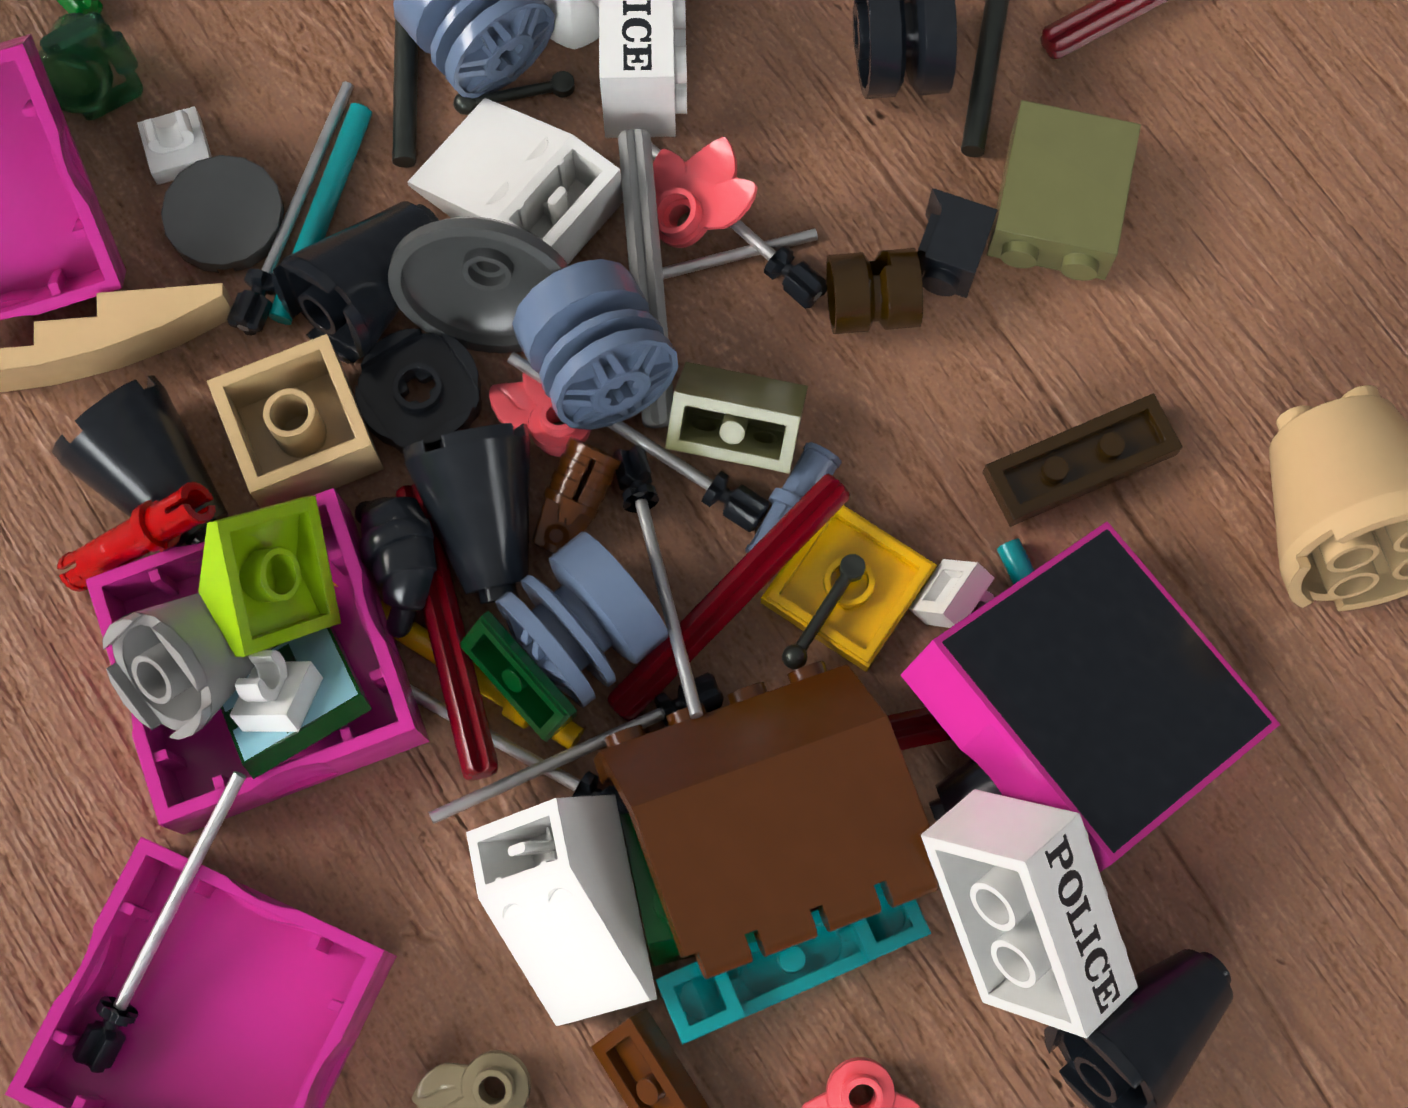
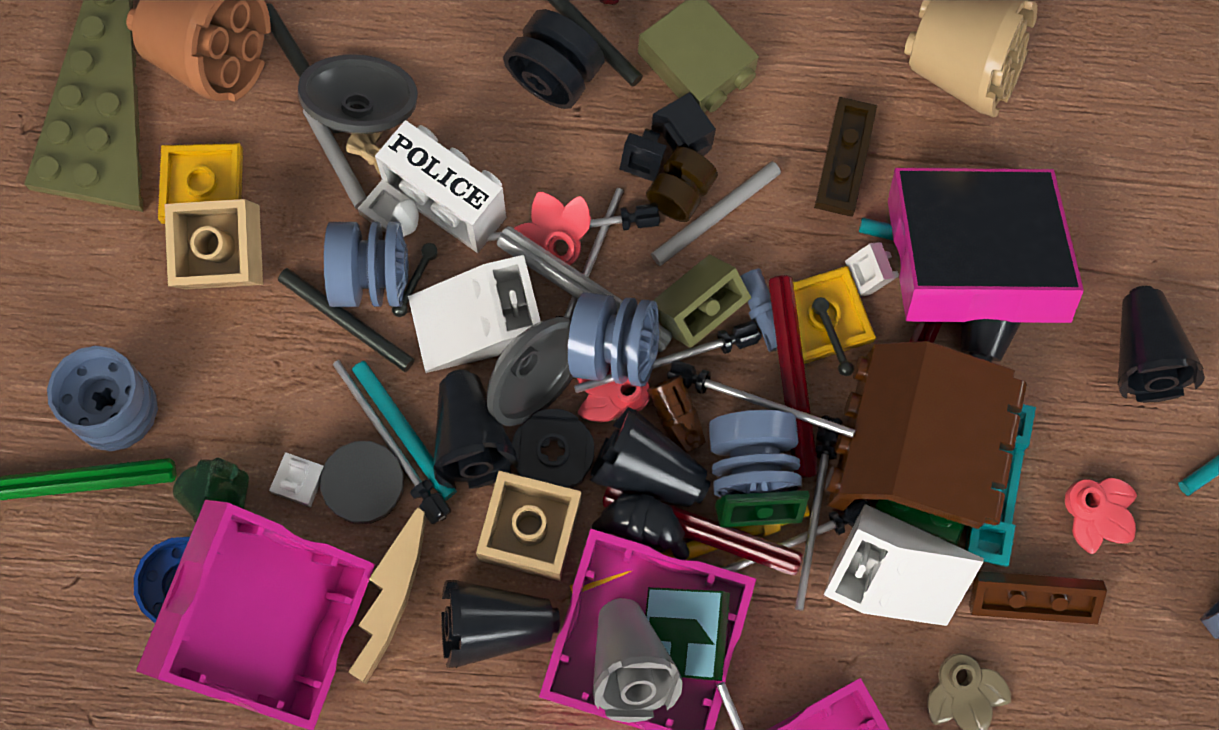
camera: 55 degrees left, 0 degrees up
red pin [57,482,216,592] -> none
lime slope [198,495,341,657] -> none
white tile [230,650,323,732] -> none
white brick [921,789,1138,1039] -> none
none -> black tile [619,128,667,181]
none -> light grey bar [651,161,781,266]

